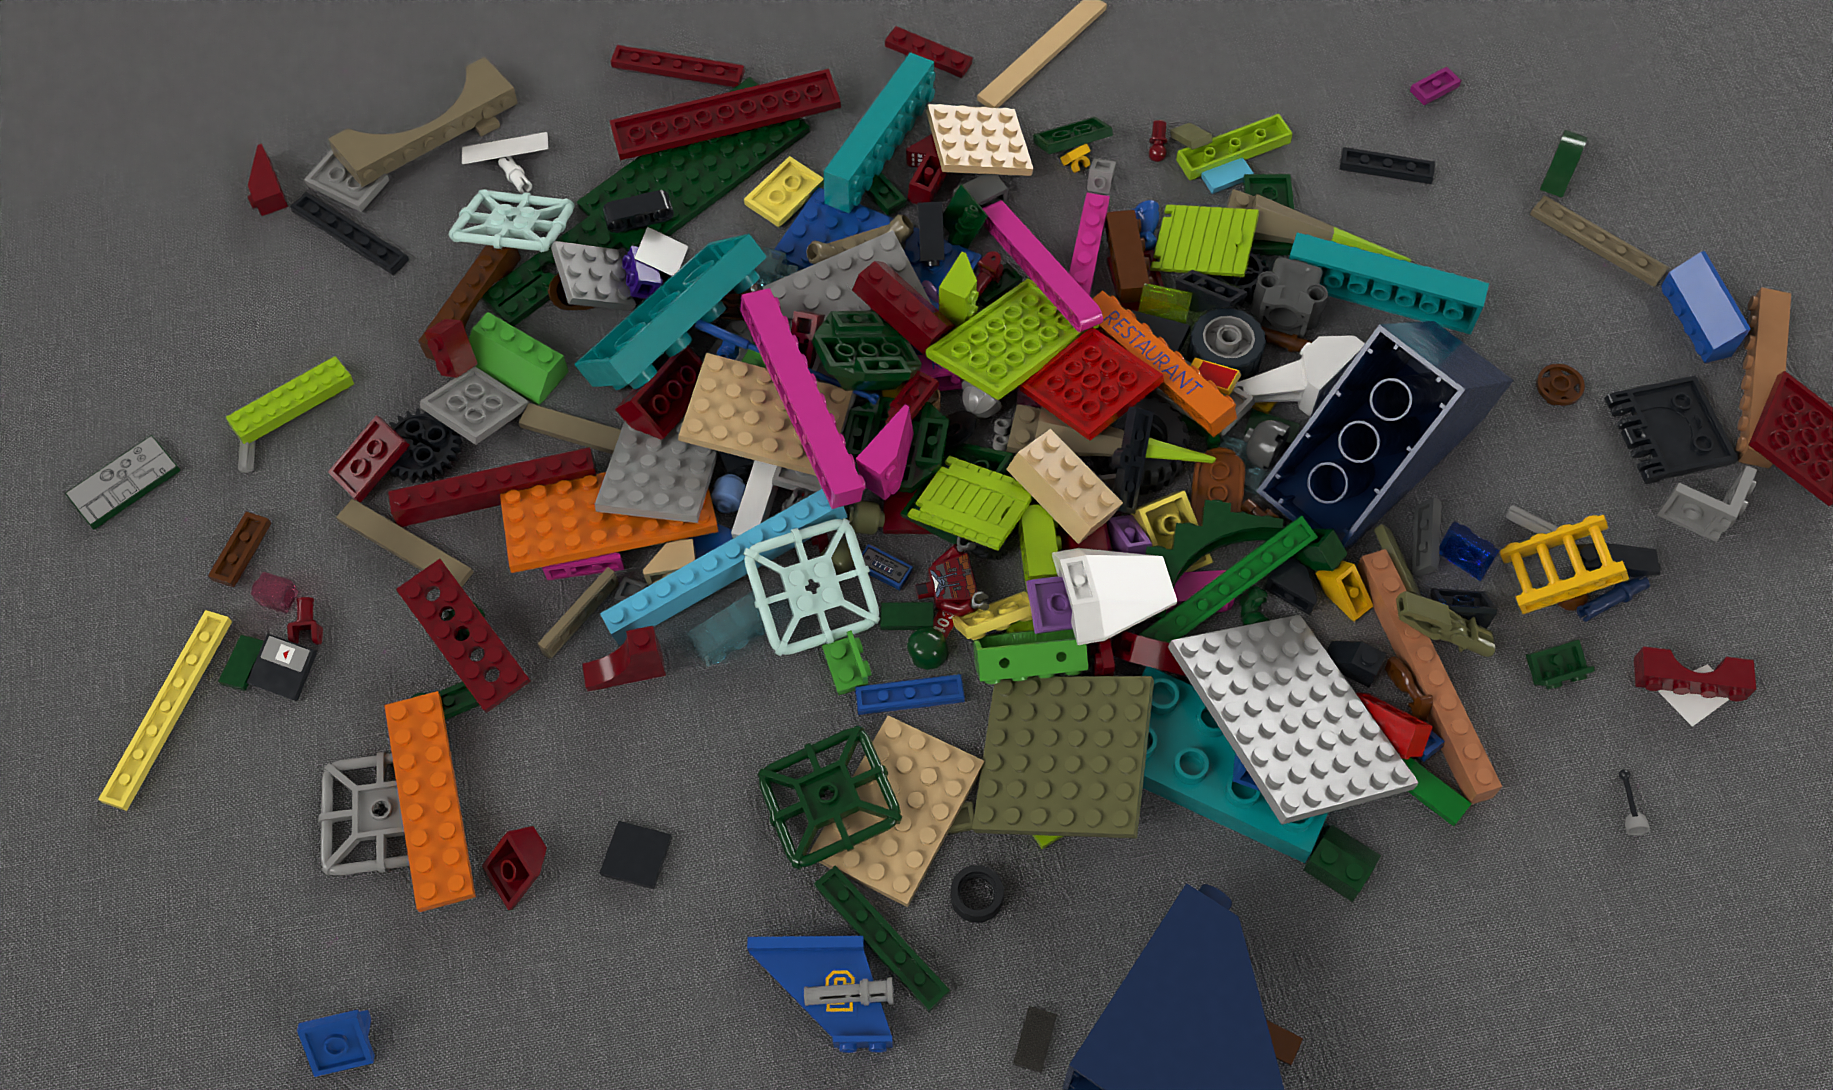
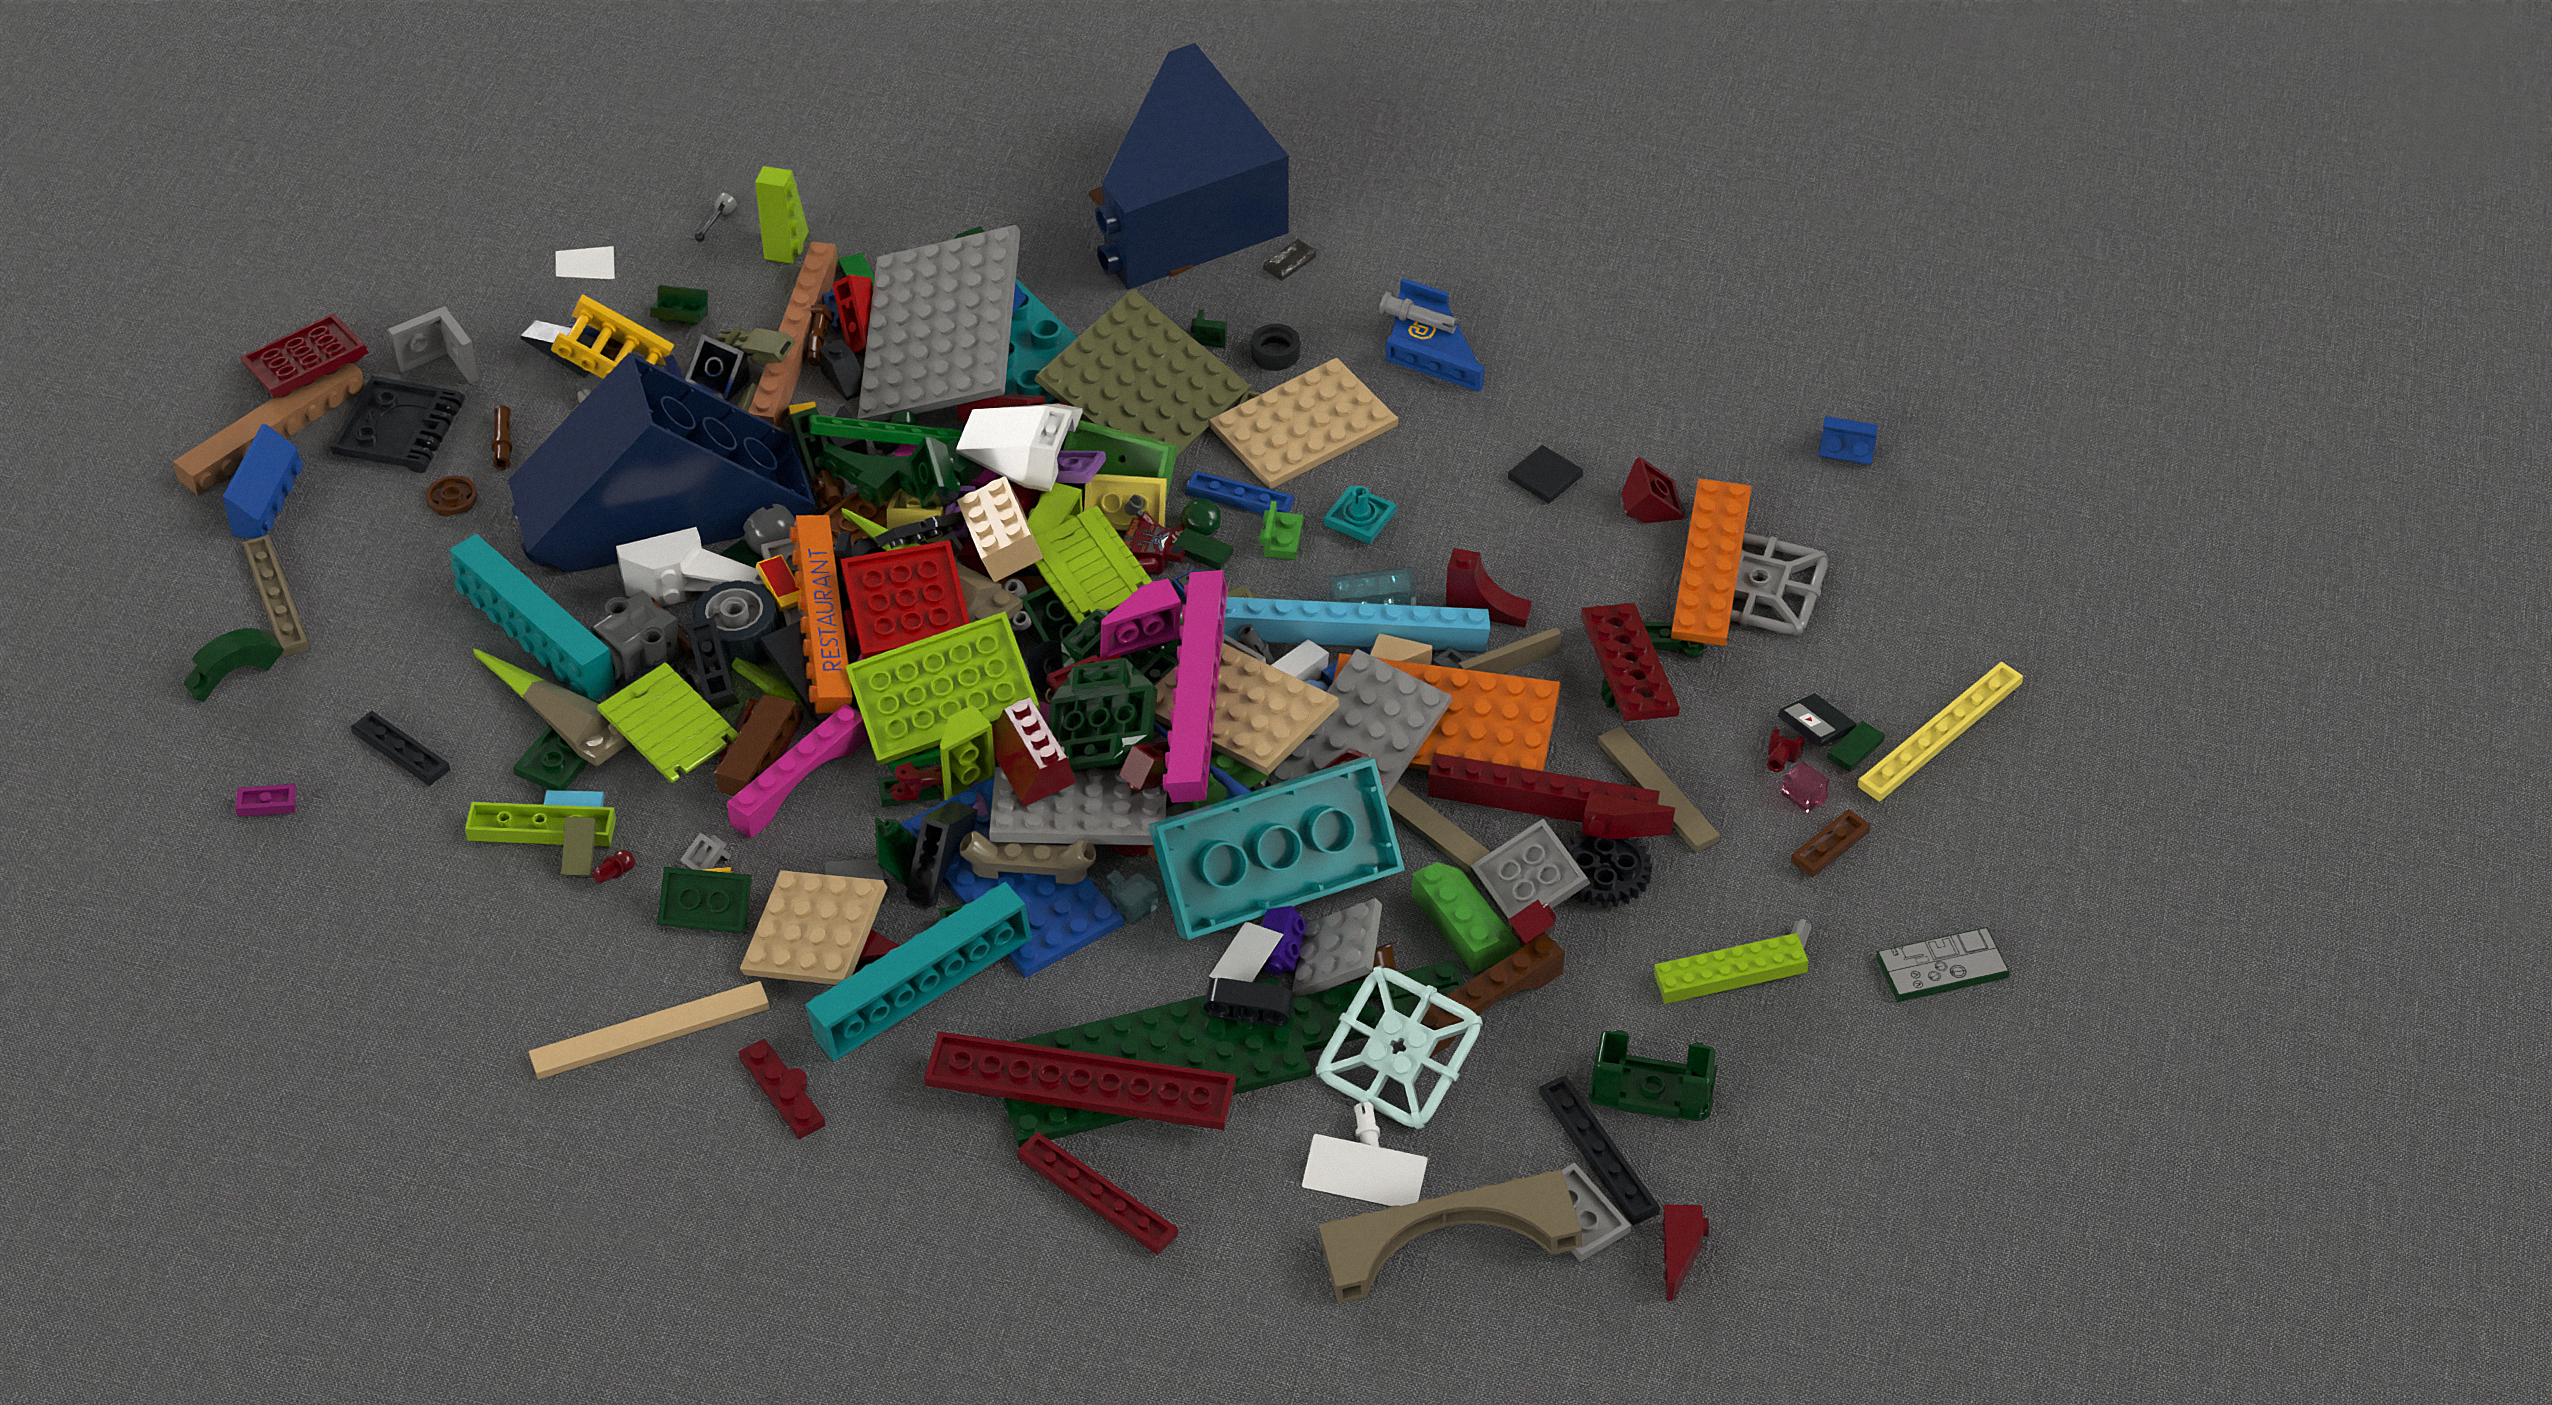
camera: 155 degrees left, 15 degrees down
dark red tile [328,415,410,503] -> none
light aqua plate [743,518,881,656] -> none
light yellow plate [744,156,824,228] -> none
dark green plate [757,725,902,870] -> none
dark green plate [814,866,950,1013] -> none
dark red brick [907,150,947,205] -> none
dark pink beam [982,200,1103,332] -> none
blue animal [1131,200,1160,250] -> none
dark red arch [1634,646,1756,702] -> none
none -> reddish brown pin [491,405,513,470]
none -> lime wedge [755,166,809,264]
none -> black tile [834,531,852,570]
none -> dark green slope [908,437,961,508]
none -> dark green bracket [1191,309,1227,348]
none -> teal plate [1324,485,1397,544]
none -> dark red slope [1581,792,1675,839]
none -> dark green container [1588,1030,1718,1121]

